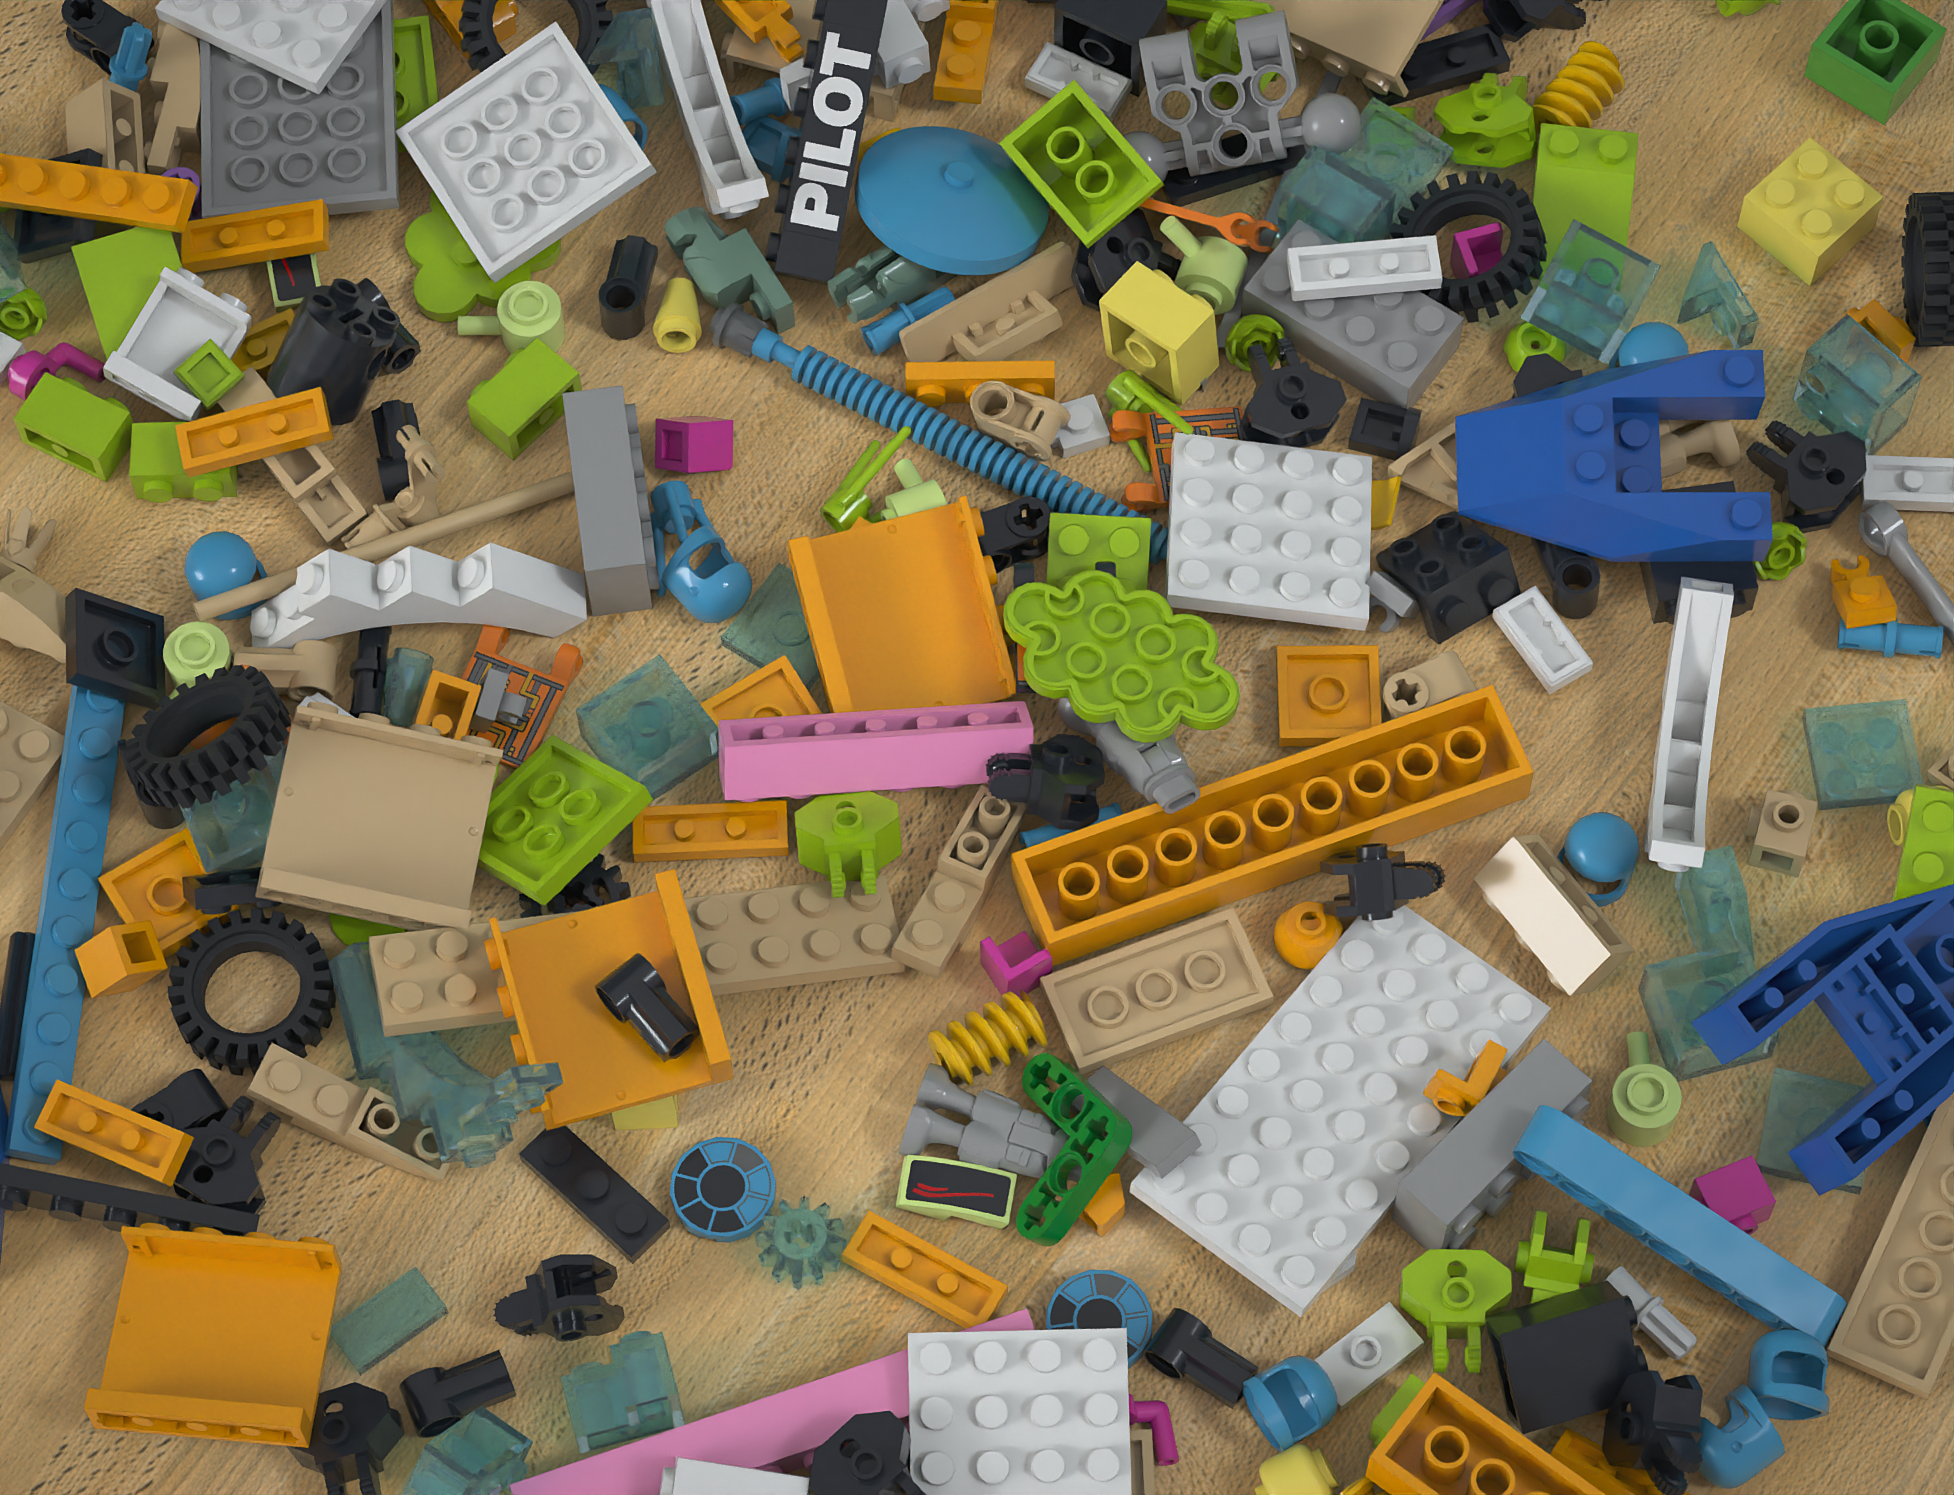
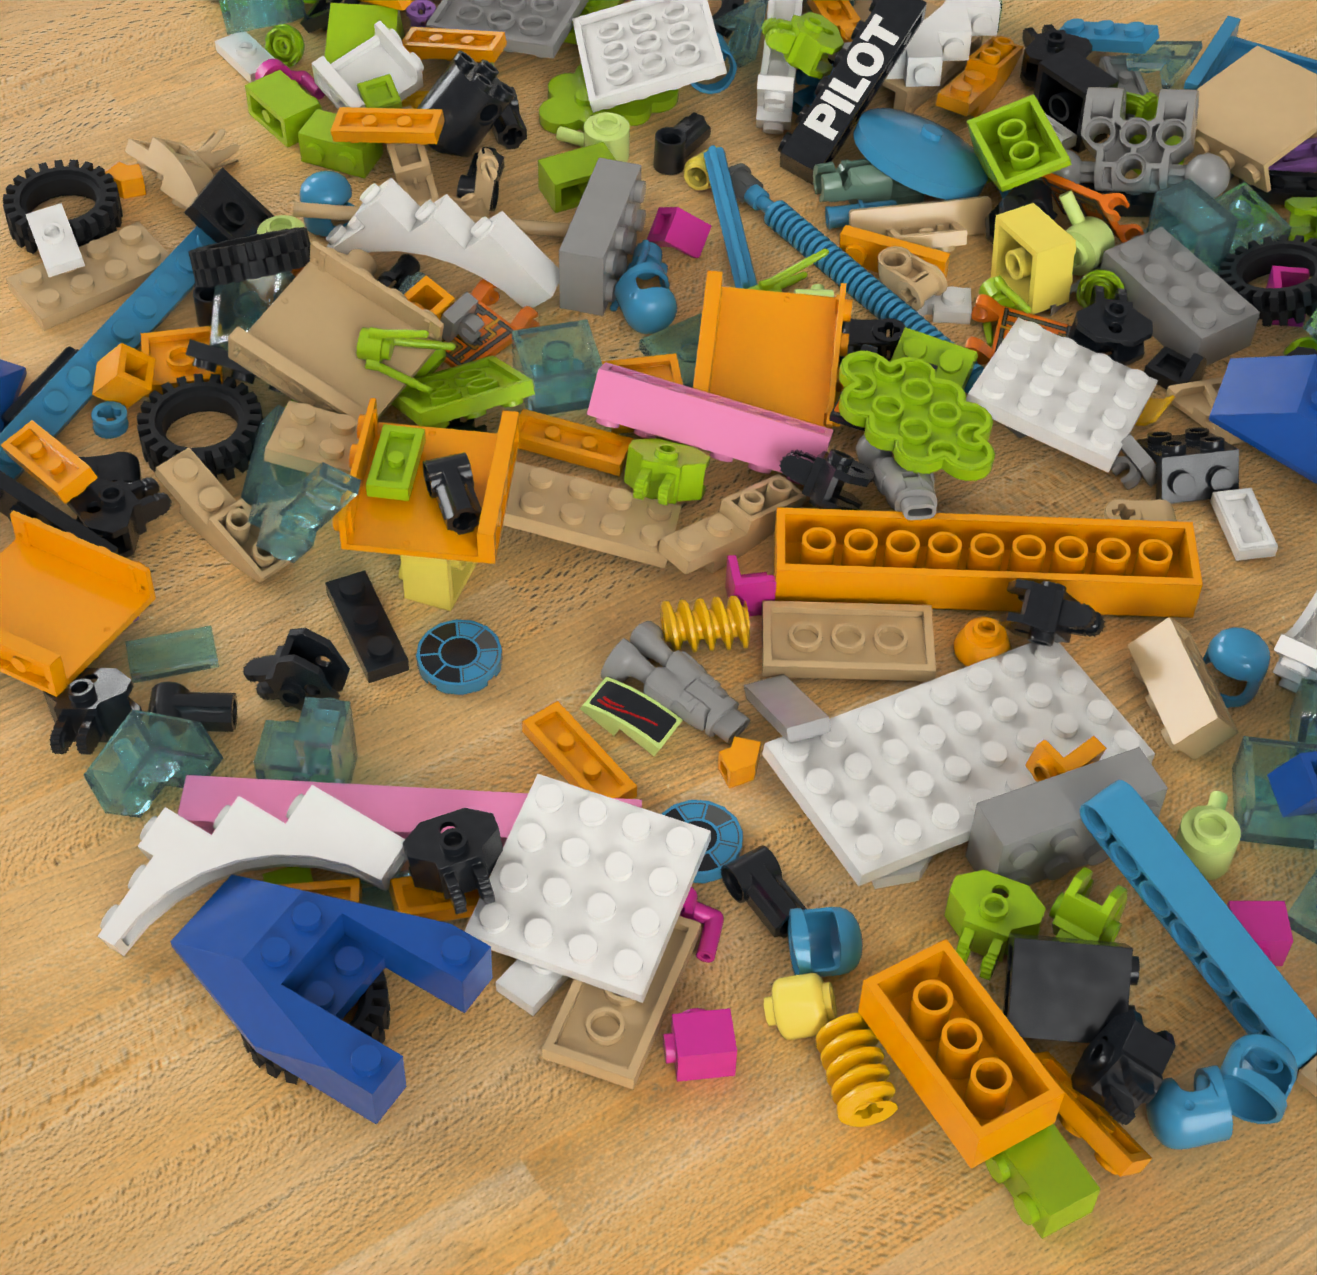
camera: 20 degrees right, 15 degrees down
sand green plate [664,207,795,334] -> none
clear light blue gear [755,1195,847,1290] -> none
green beam [1016,1053,1133,1246] -> none
light orange plate [1276,645,1382,747] -> none
white plate [1287,235,1442,301] -> none
white plate [1314,1302,1424,1412] -> none
black piece [1530,537,1601,619] -> none
white axle [1604,1266,1697,1360] -> none
none -> dark azure bush [91,401,129,439]
none -> lime plant [356,327,456,394]
none -> lime plate [366,424,426,501]
none -> dark azure axle [704,145,757,289]
none -> lime hinge [761,12,844,79]

